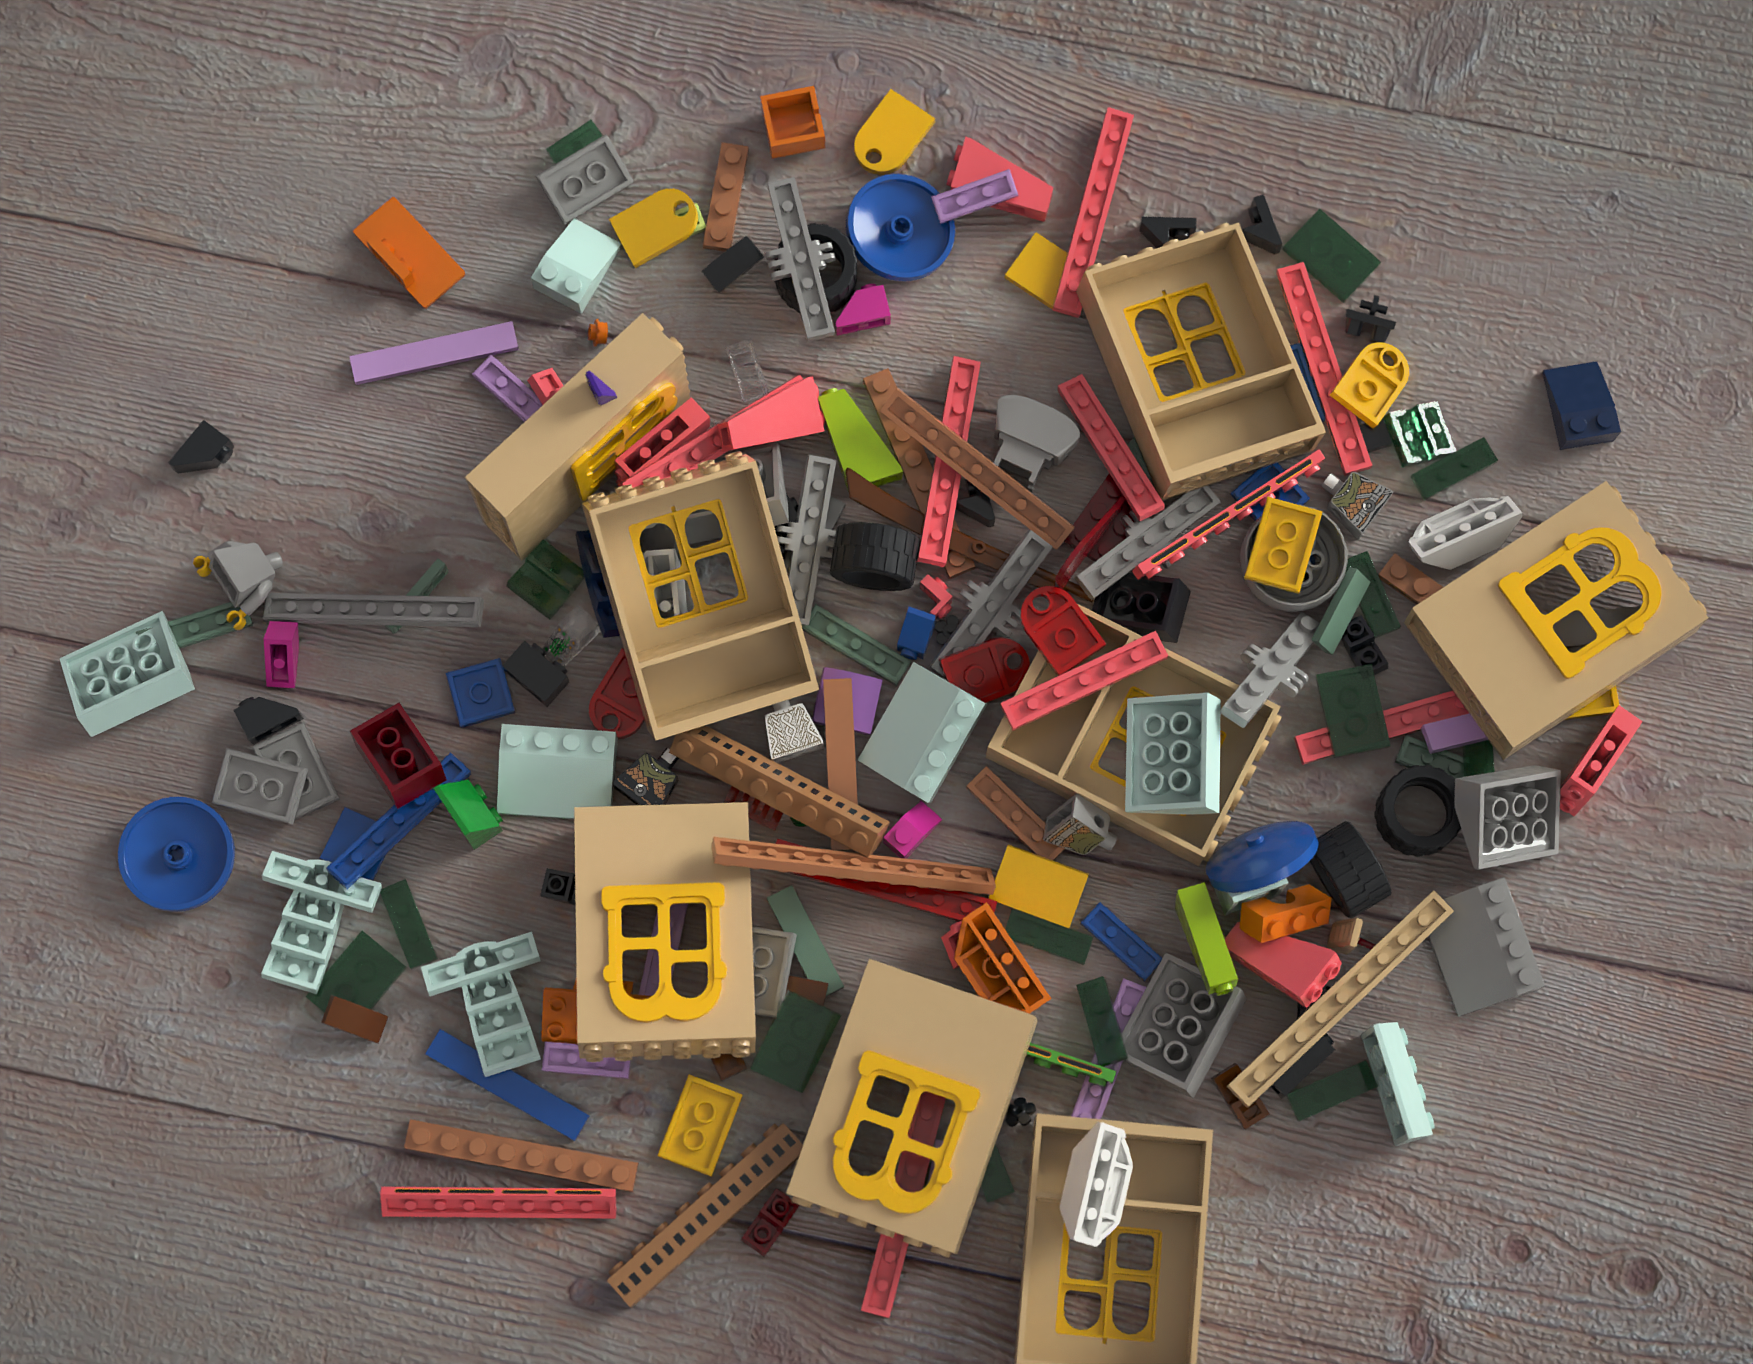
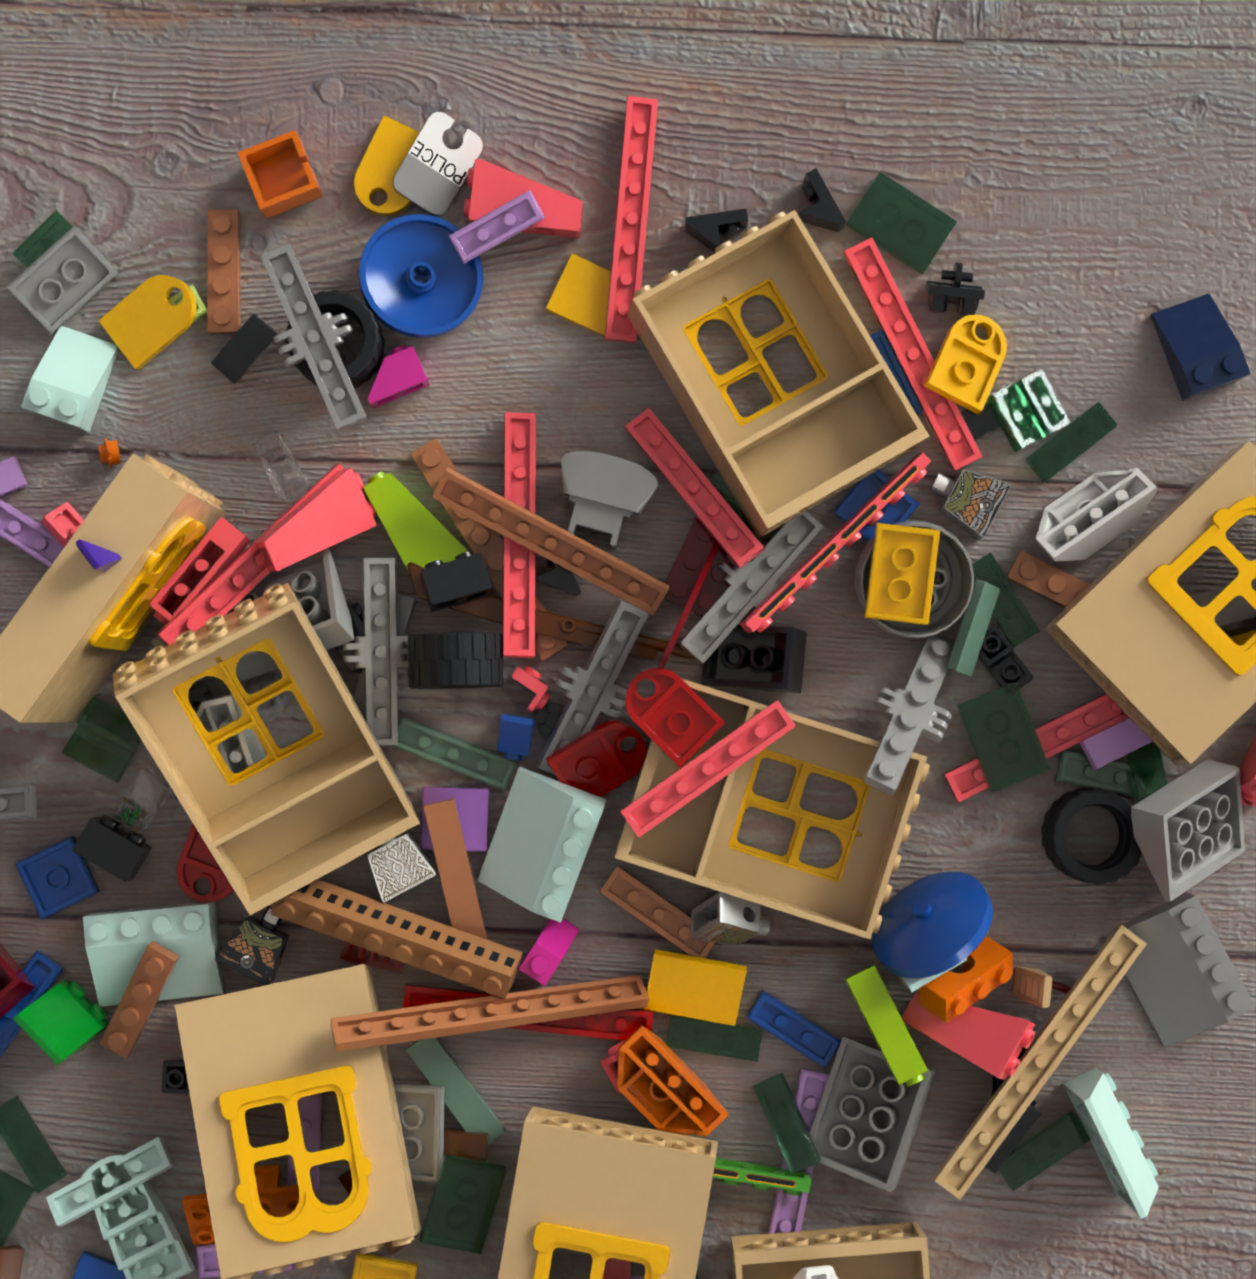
camera: 10 degrees left, 10 degrees up
black plant [1005,1097,1036,1127] -> none
light aqua slope [1125,693,1221,815] -> none
reddish brown slope [1211,1063,1269,1130] -> none
black tyre [1310,821,1392,919] -> none
none -> nougat plate [99,941,180,1059]
none -> piece [392,112,483,215]
none -> black brick [420,552,493,613]

